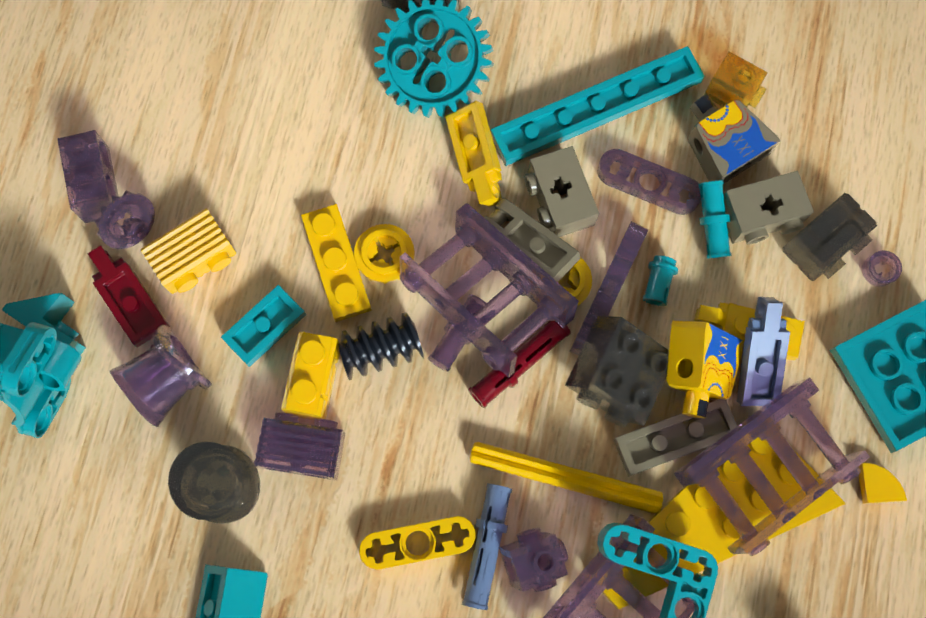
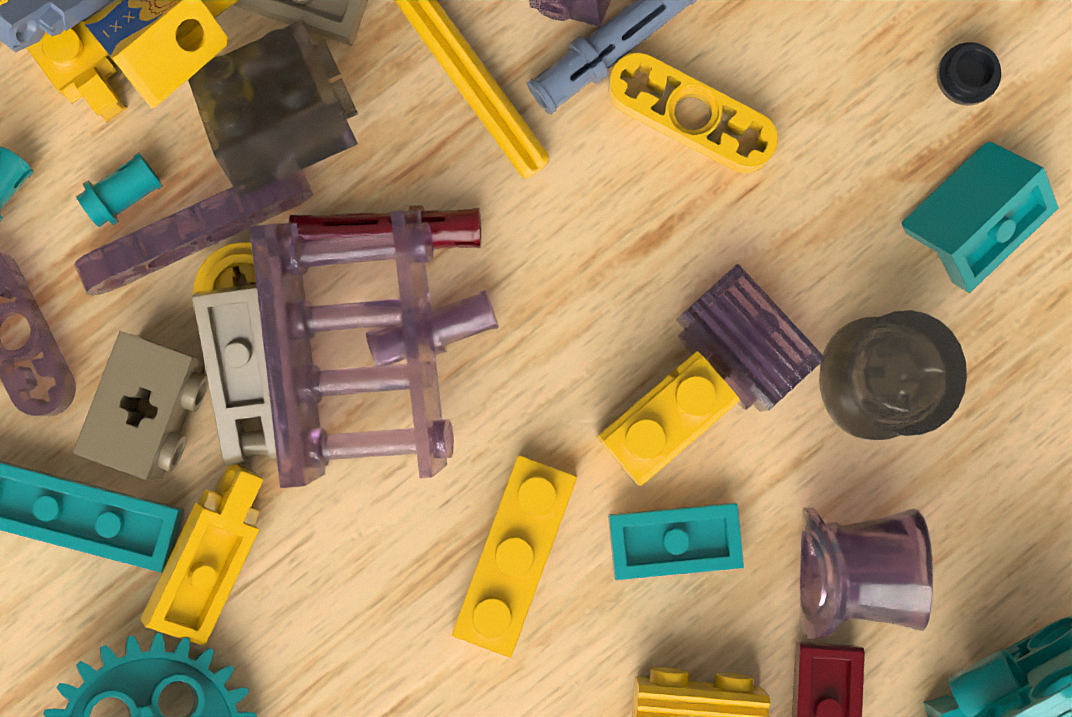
camera: 140 degrees left, 10 degrees up
black piece [338,312,424,380] -> none
yellow gear [354,224,415,284] -> none

